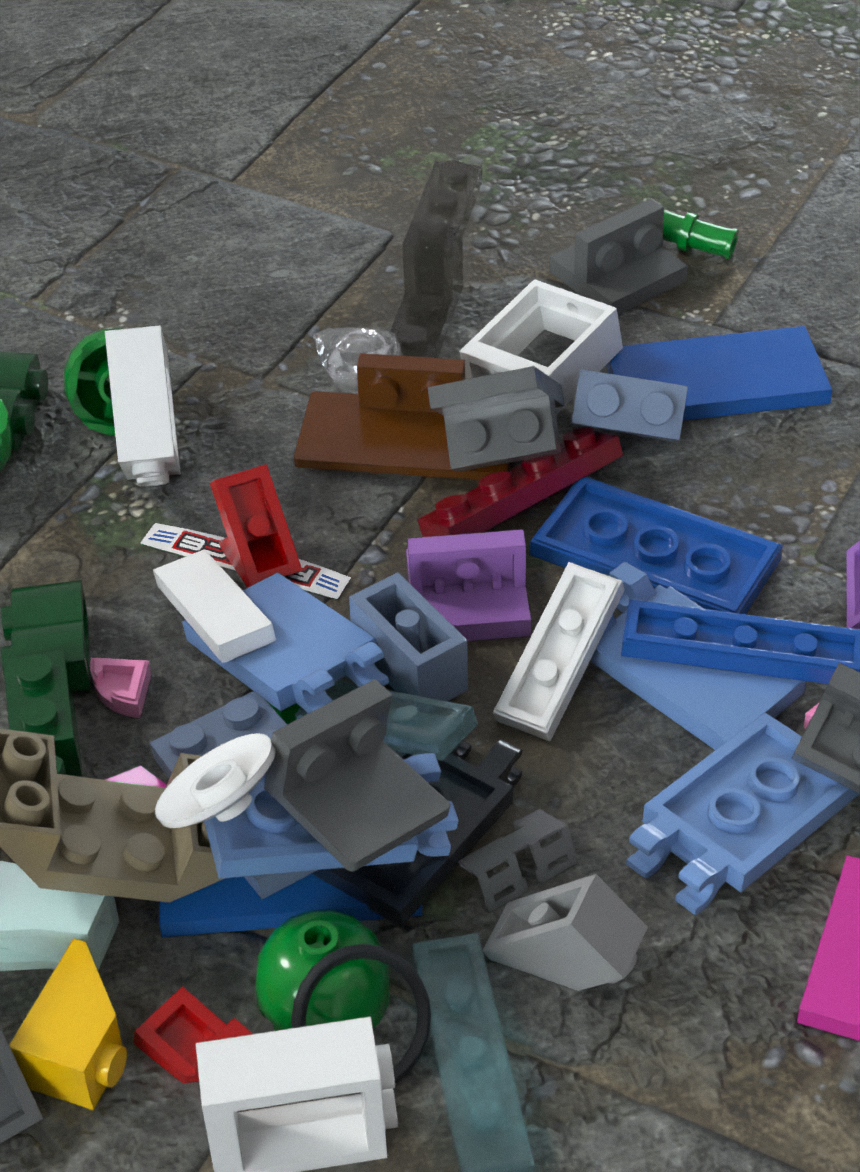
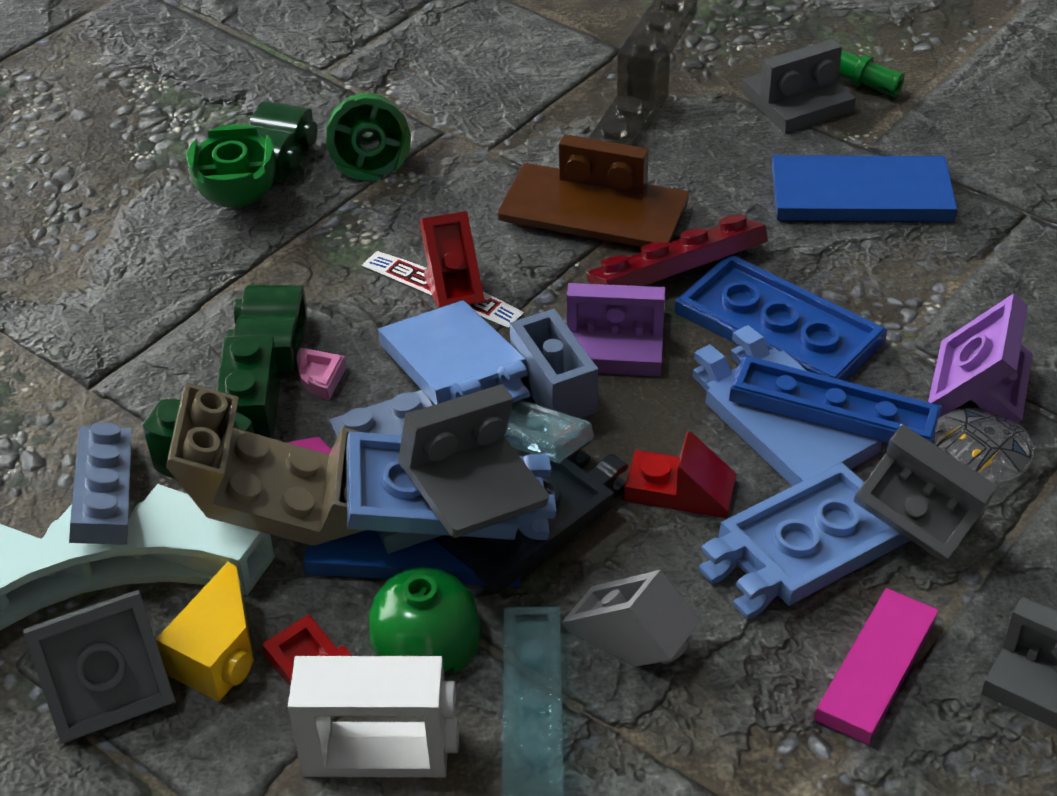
camera: 10 degrees right, 0 degrees up
white window [105,325,180,486] -> none
white tile [153,549,276,663] -> none
white dish [155,733,276,828] -> none
black tyre [291,944,432,1094] -> none
clear piece [313,326,403,394] -> none
dark grey bracket [428,366,565,472] -> none
dark grey piece [457,809,578,913] -> none
white window [459,279,623,415] -> none
white tile [493,562,624,741] -> none
sand blue brick [570,369,688,442] -> none
none -> red slope [624,431,737,518]

